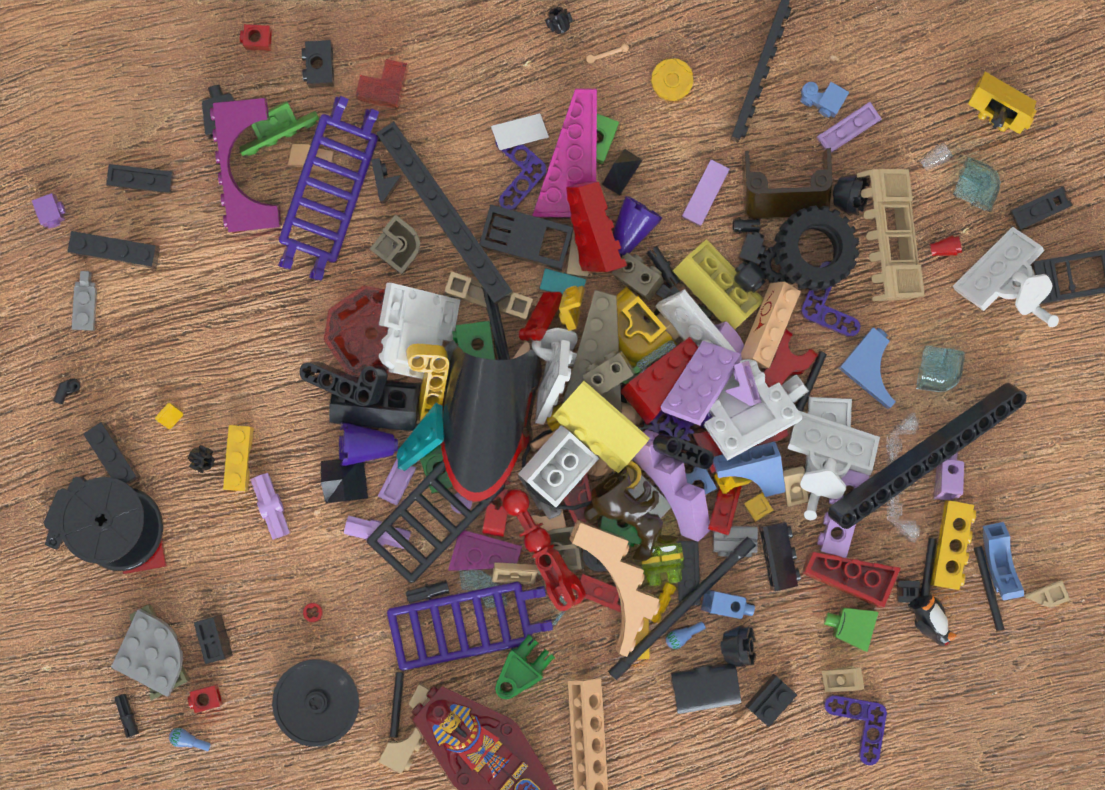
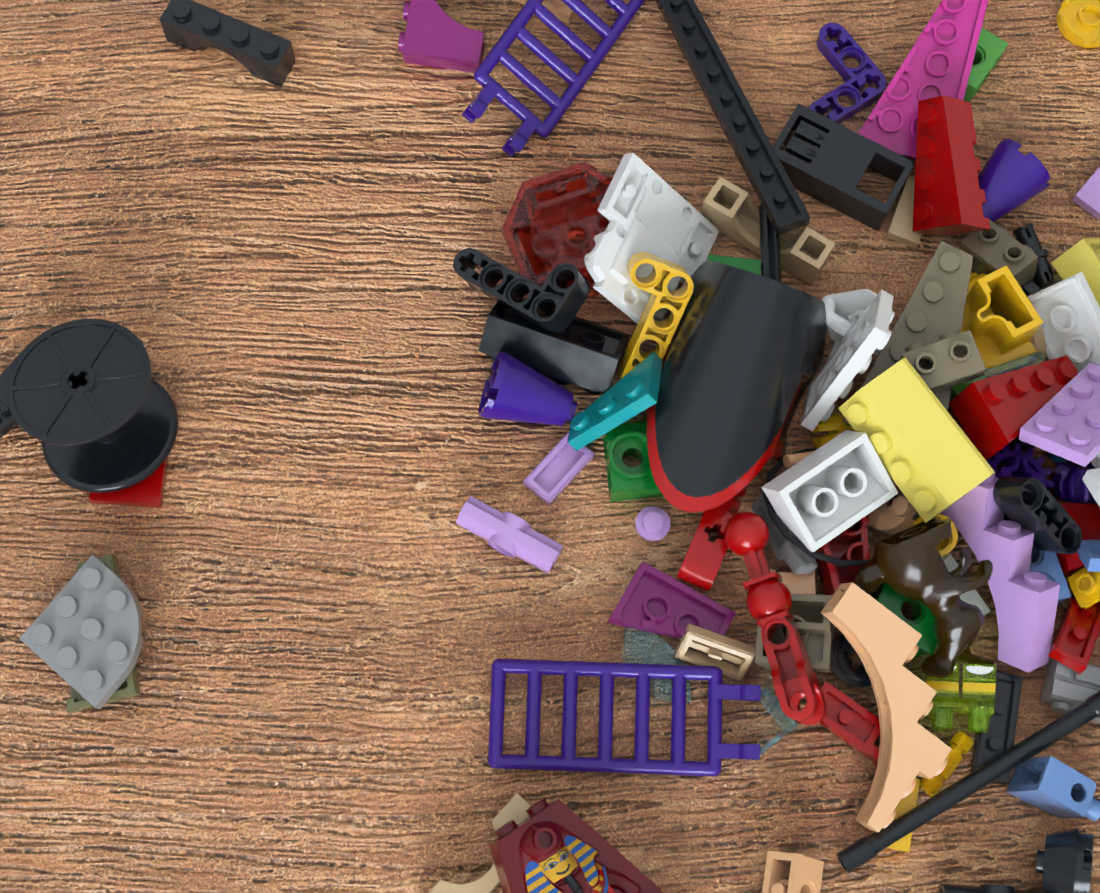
camera: 10 degrees right, 15 degrees down
black arm [53,378,81,405] -> none
light grey hinge [72,271,97,331] -> none
black arch [83,422,141,485] -> none
black axle [115,694,139,738] -> none
yellow slope [155,403,183,429] -> none
medium blue piece [169,728,211,751] -> none
black gear [187,445,215,473] -> none
red brick [188,684,223,713] -> none
black hinge [194,614,233,664] -> none
yellow arch [223,425,254,491] -> none
lavender piece [250,473,290,540] -> none
black dish [272,659,360,747] -> none
red bush [303,603,323,622] -> none
black slope [321,459,368,504] -> none
black bar [366,460,505,583] -> none
dark tan brick [370,214,420,275] -> none
black slope [371,158,402,204] -> none
black bar [390,672,404,737] -> none
black axle [406,580,450,603] -> none
white sticker [491,114,549,150] -> none
green piece [495,634,555,700] -> none
red plate [519,292,563,341] -> none
teal tile [540,268,586,295] -> none
yellow bracket [559,286,585,331] -> none
black slope [602,149,643,196] -> none
medium blue piece [666,621,706,649] -> none

